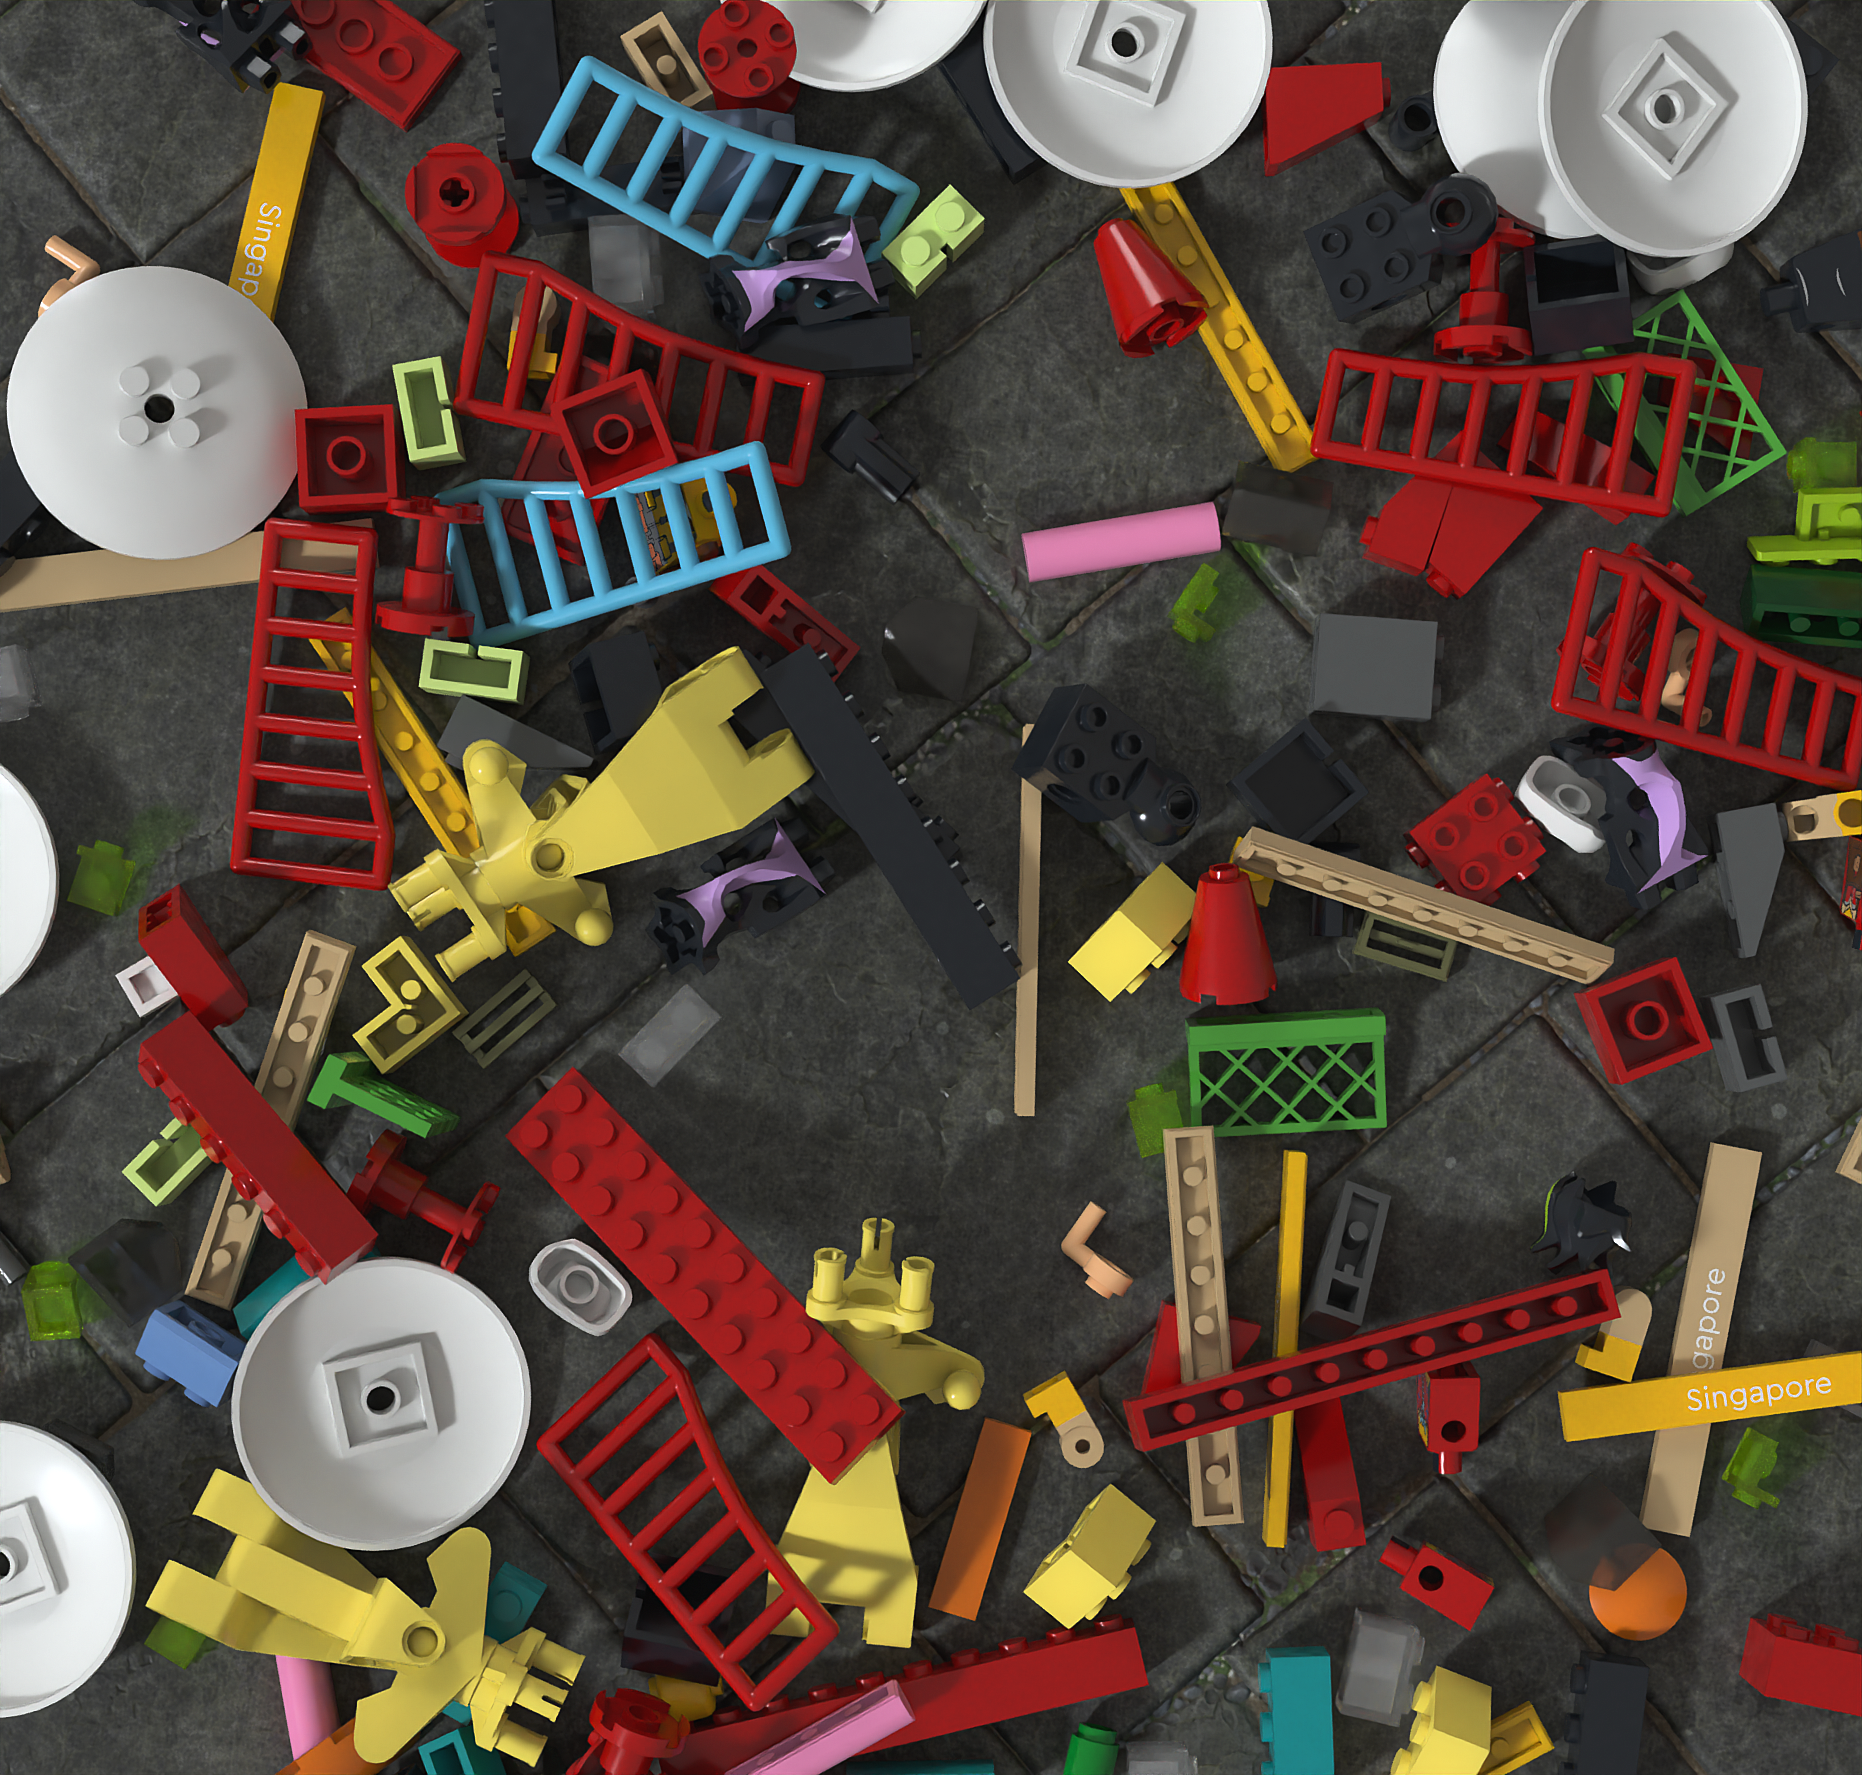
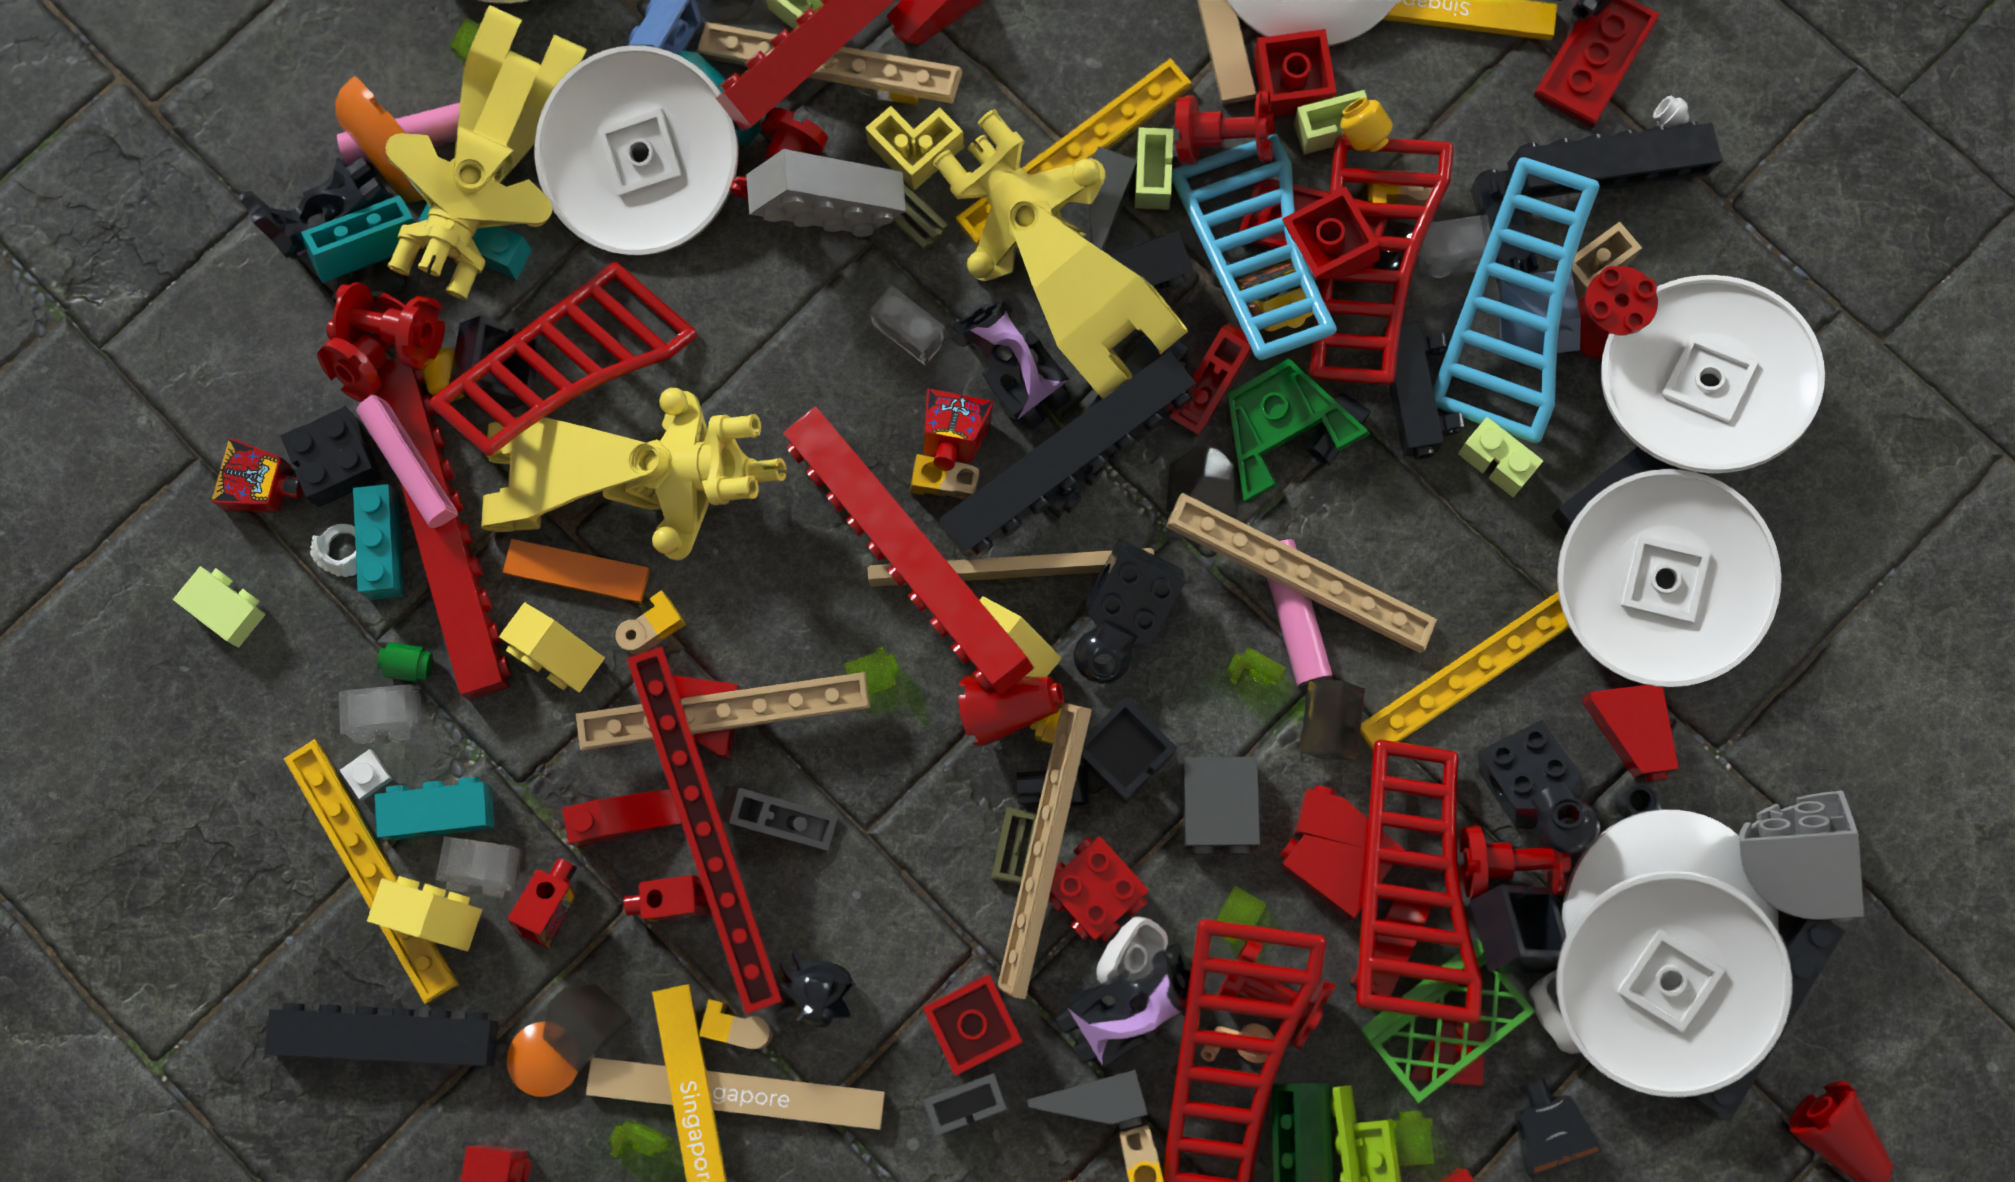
camera: 90 degrees right, 10 degrees down
red bar [230,518,396,891] -> none
bright green fence [307,1051,462,1138] -> none
red piece [405,143,520,269] -> none
red plate [505,1066,906,1485] -> none
white piece [529,1239,633,1336] -> none
black hips [698,213,895,349] -> none
light nougat plate [1061,1201,1134,1299] -> none
red cone [1093,218,1210,358] -> none
bright green fence [1185,1007,1387,1137] -> none
yellow tile [1262,1150,1308,1548] -> none
none -> light grey brick [747,149,906,237]
none -> red brick [783,407,1034,696]
none -> leg [910,454,979,499]
none -> red torso [923,389,994,471]
none -> tan tile [1166,493,1437,653]
none -> clear neon green bracket [1215,886,1267,945]
none -> green wing [1228,358,1371,503]
none -> yellow head [1340,97,1393,152]

